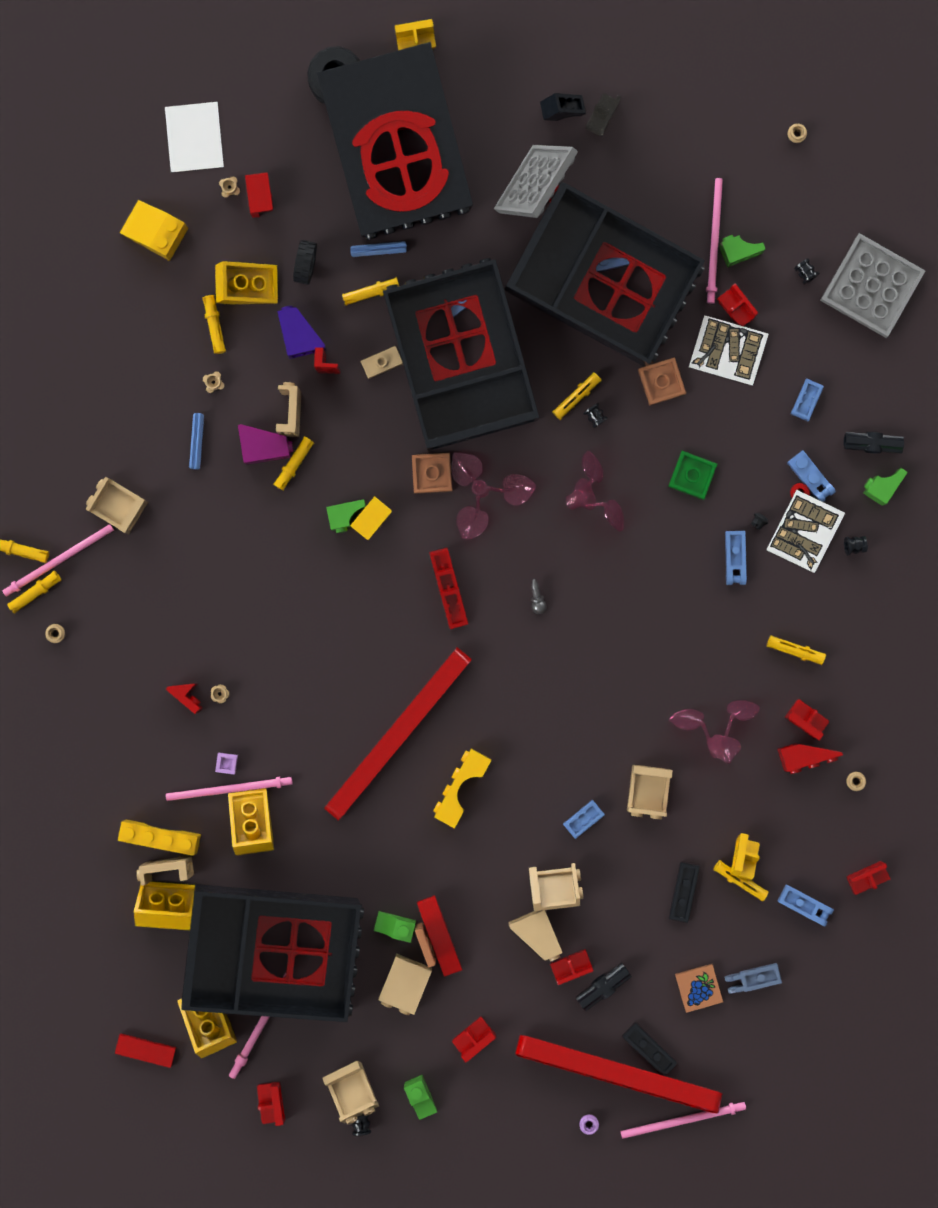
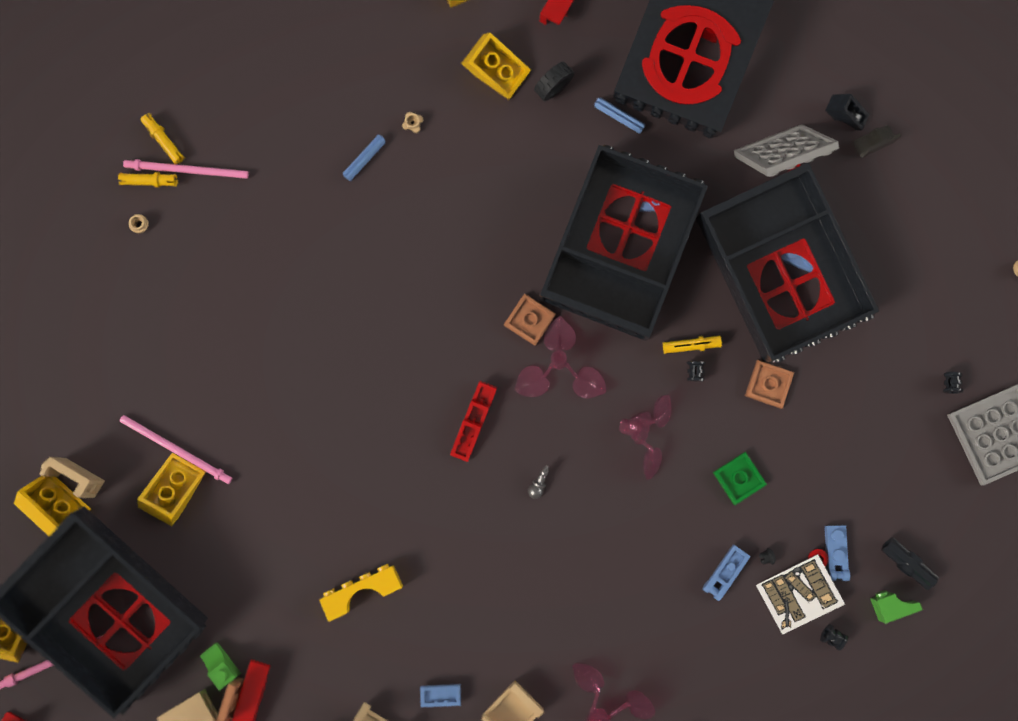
camera: 30 degrees right, 5 degrees down
tan panel [86,477,148,534] -> none
yellow arch [118,820,201,856] -> none
red slope [166,683,203,714] -> none
yellow pin [202,295,226,354] -> none
tan plate [211,684,229,703] -> none
lavender plate [215,752,238,774] -> none
magenta slope [238,424,294,465] -> none
yellow pin [273,436,314,491] -> none
tan panel [276,382,301,437] -> none
dark purple slope [277,306,327,359] -> none
red panel [314,347,341,374] -> none
red beam [324,647,472,821] -> none
bright green arch [326,499,366,533] -> none
yellow pin [342,277,399,306] -> none
yellow panel [350,496,392,540] -> none
tan plate [361,346,403,379] -> none
sticker [689,315,768,386] -> none
bright pink bar [706,178,723,304] -> none
red panel [717,284,758,327] -> none
bright green arch [719,235,766,268] -> none
yellow pin [767,635,826,665] -> none
medium blue plate [790,378,824,422] -> none

